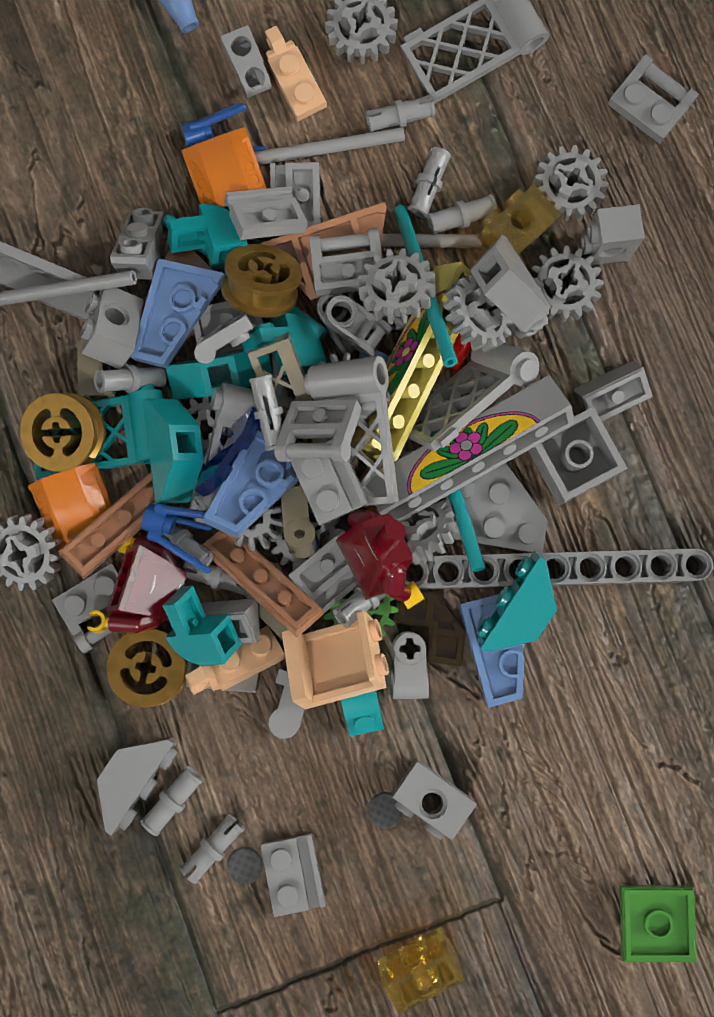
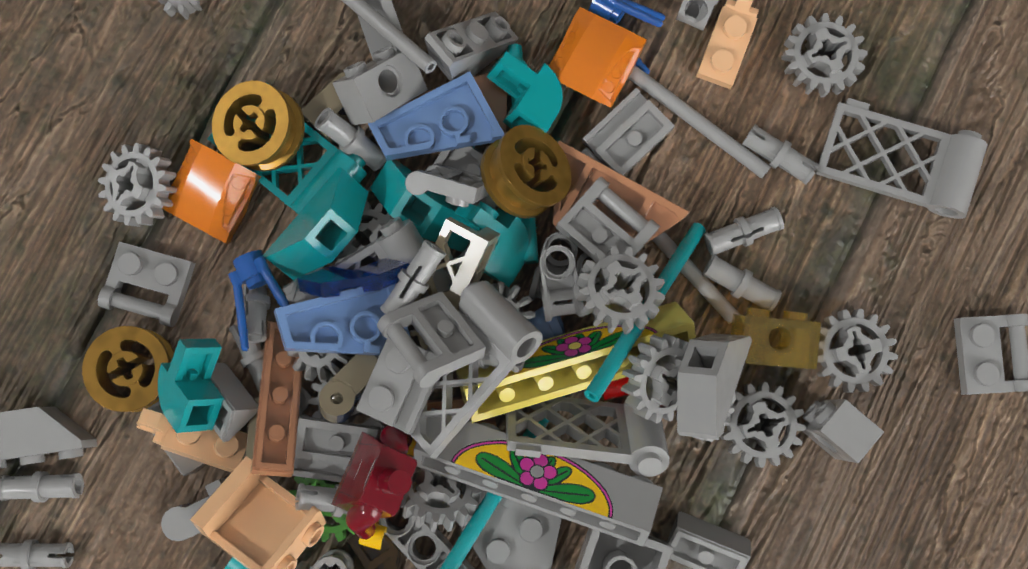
camera: 50 degrees right, 0 degrees up
nougat tile [59,471,169,579] -> none
dark red torso [87,536,186,634] -> none
light grey plate [224,186,308,240] -> none

